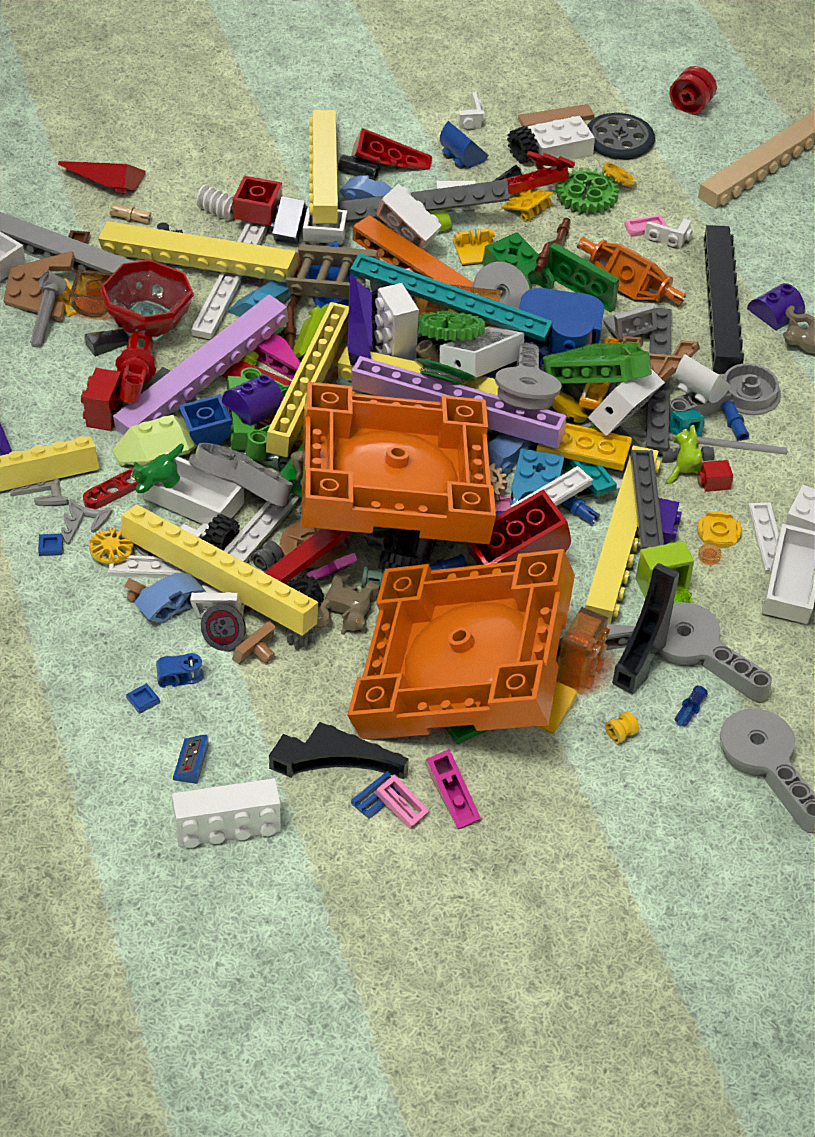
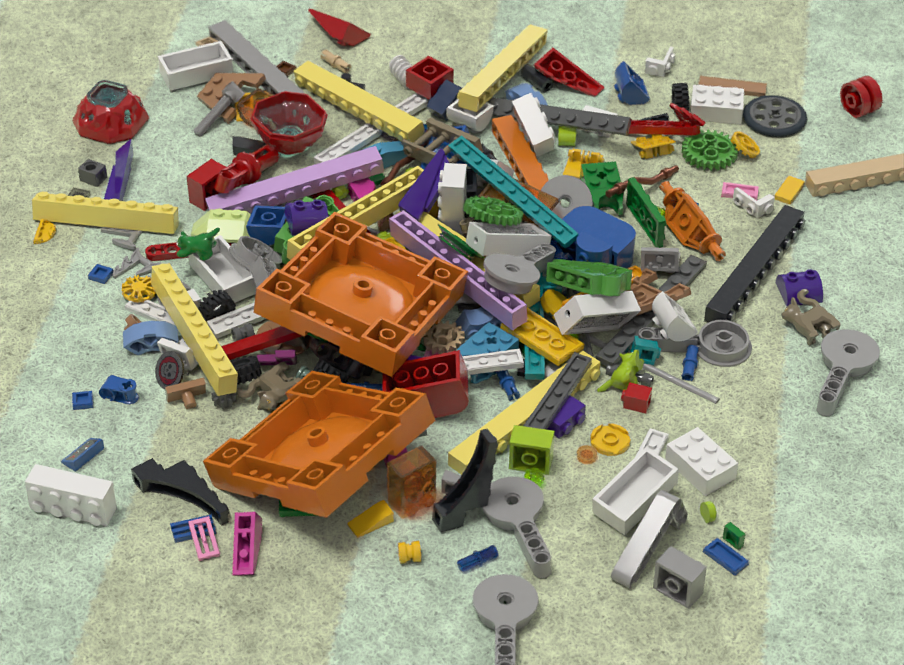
camera: 30 degrees right, 5 degrees down
none -> yellow tile [774,176,805,205]

